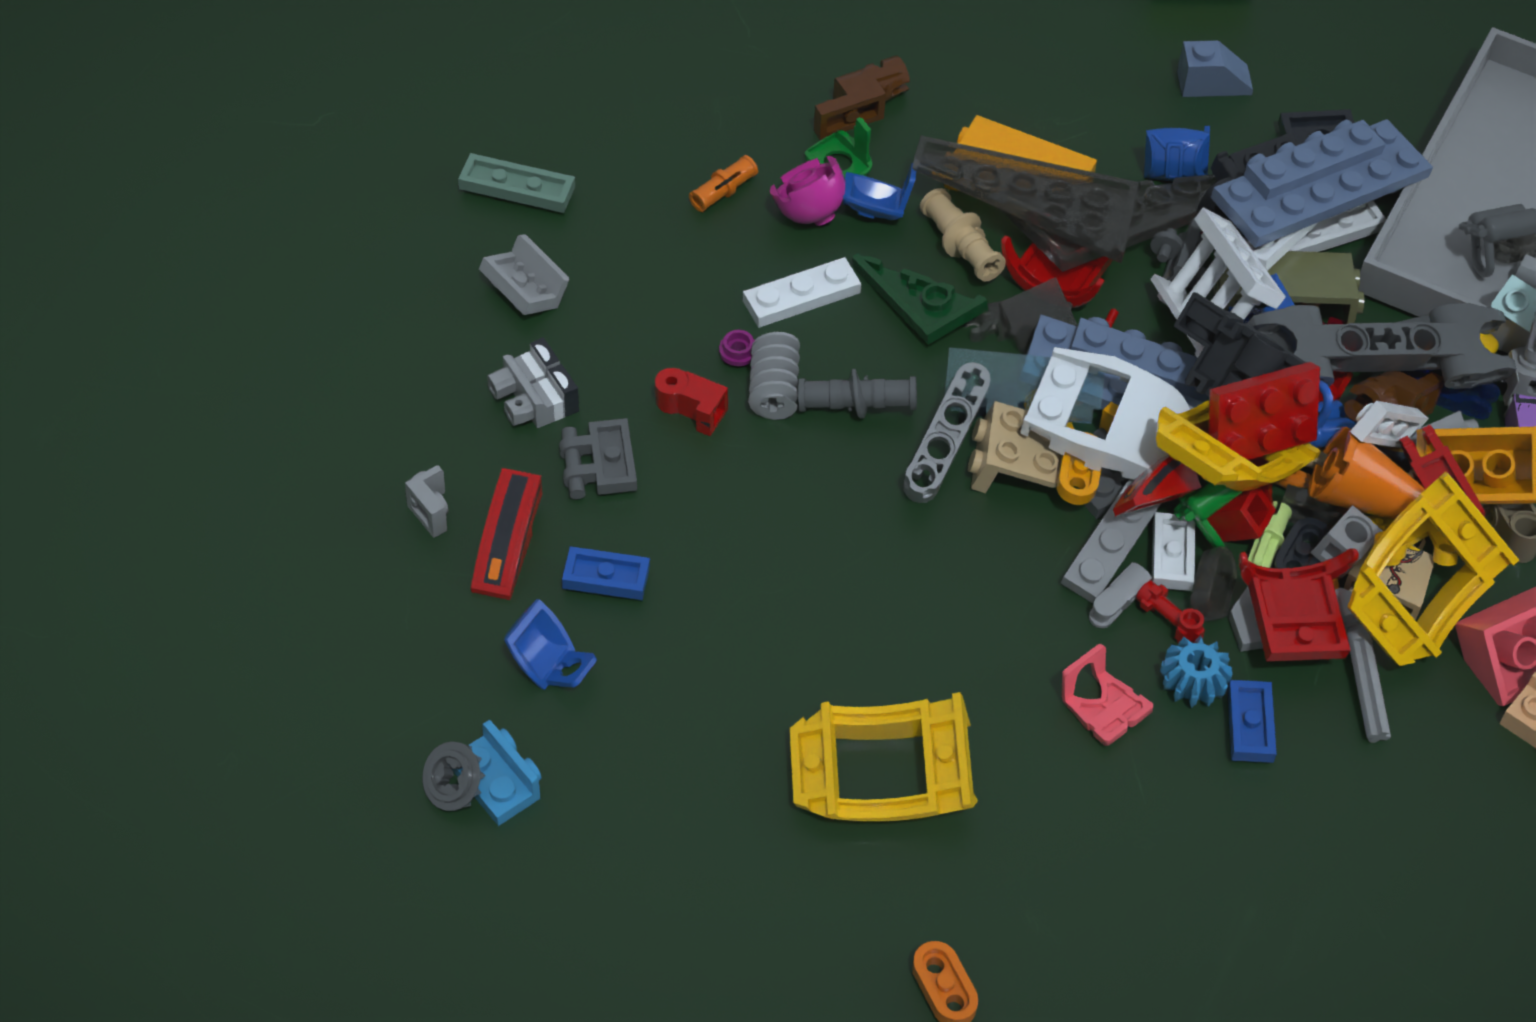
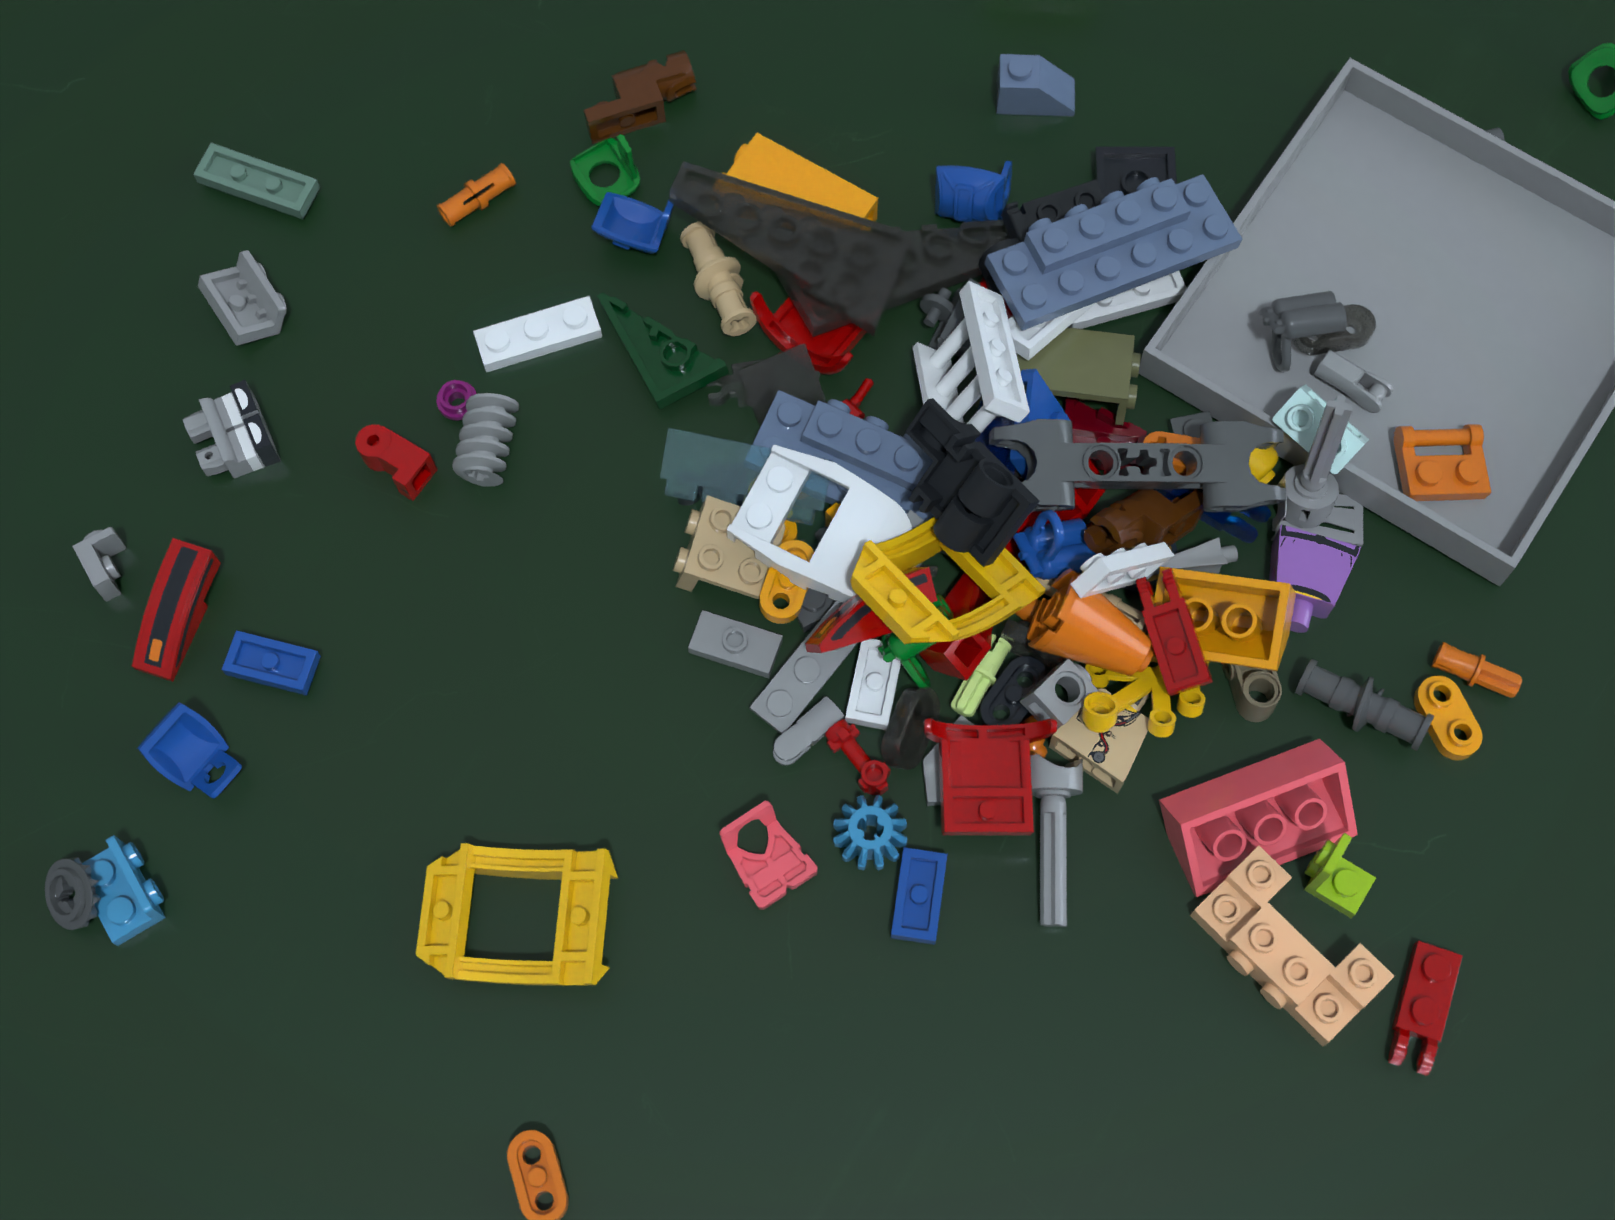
camera: 10 degrees right, 15 degrees up
dark grey plate [559,418,637,499] -> none
dark pink cylinder [770,156,846,226] -> none
dark grey piece [798,369,917,419] -> none
light grey beam [903,362,991,503] -> none
red plate [1209,362,1320,460] -> none
yellow wedge [1347,472,1519,666] -> none
none -> light grey plate [688,610,783,679]

